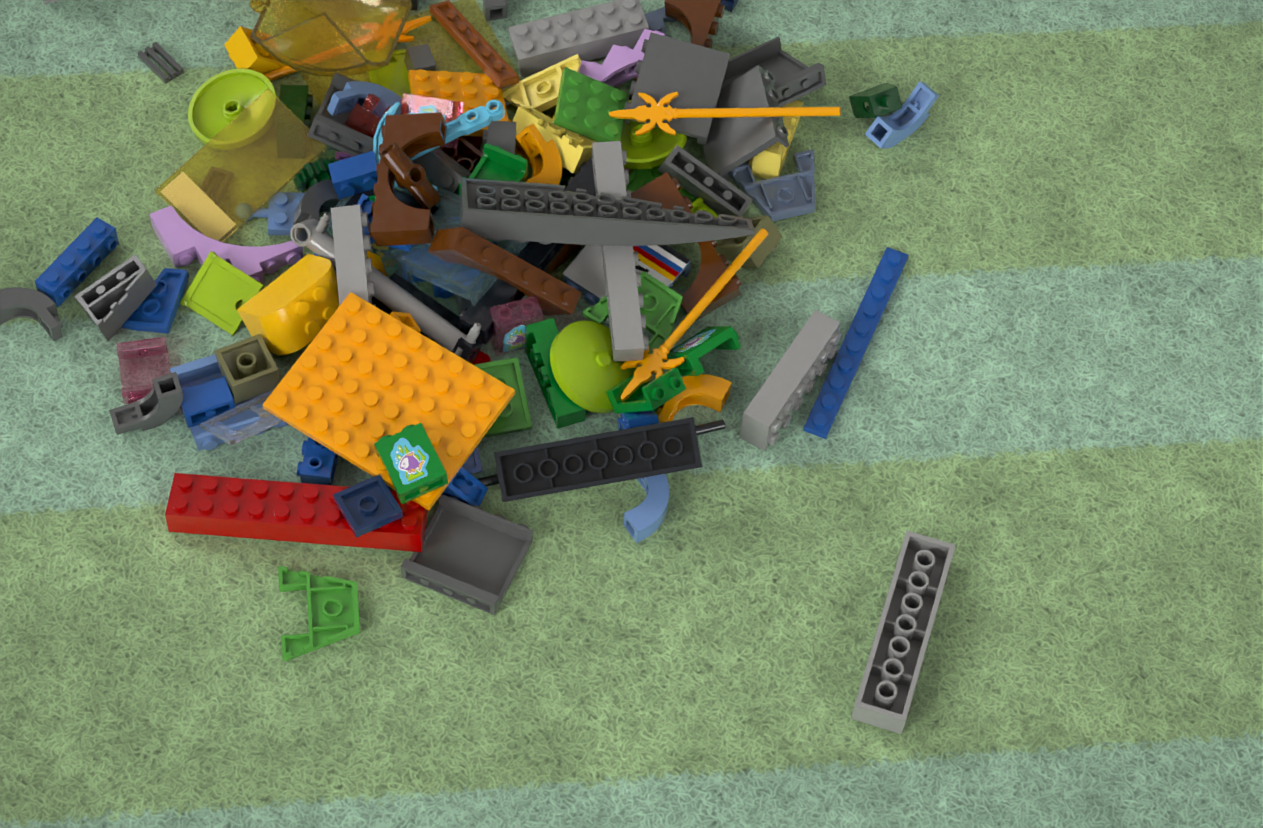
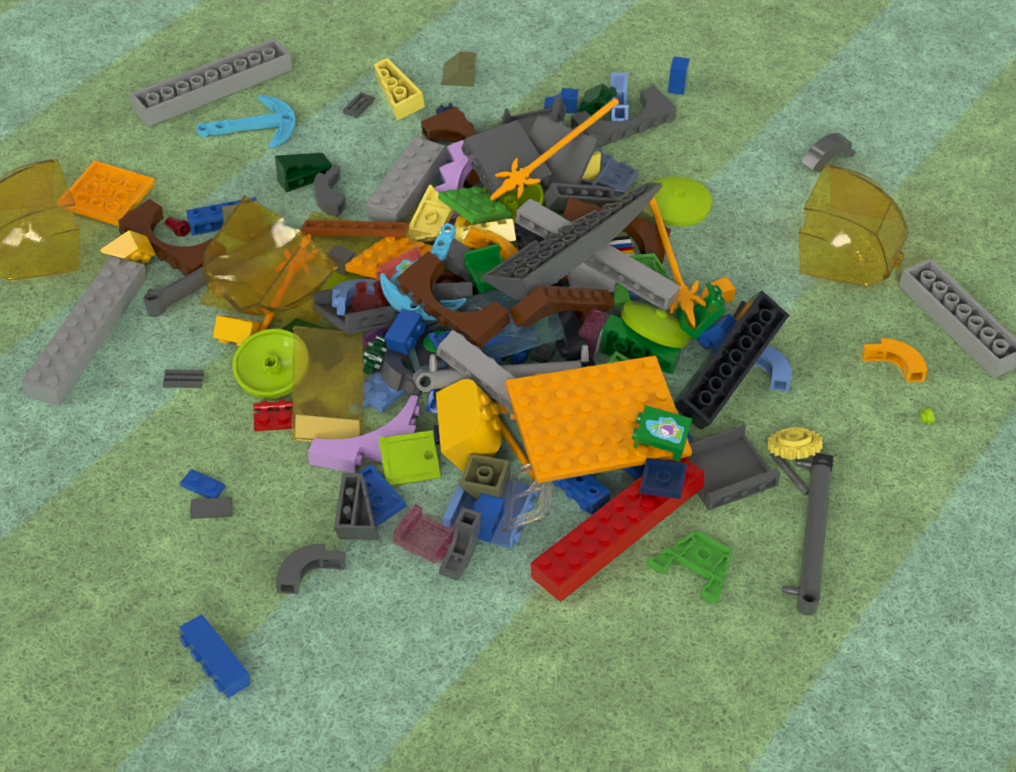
camera: 45 degrees left, 10 degrees down
blue brick [35,217,119,308] -> none
reddish brown piece [380,142,441,209] -> none
green panel [666,326,741,376] -> none
light grey brick [739,310,841,451] -> none
blue plate [803,247,909,439] -> none
none -> blue plate [180,469,226,498]
none -> dark grey tile [190,497,232,519]
none -> red plate [253,399,294,432]
none -> blue arch [544,88,578,114]
none -> dark grey arch [571,86,676,148]
none -> lime dish [649,176,712,226]
none -> blue brick [668,56,690,95]
none -> light yellow gear [767,427,822,459]
none -> dark grey bar [770,453,809,496]
none -> dark grey piece [781,453,834,616]
none -> clear yellow windscreen [799,164,908,286]
none -> dark grey arch [801,133,856,172]
none -> light orange arch [861,338,928,382]
none -> lime plate [919,408,935,426]

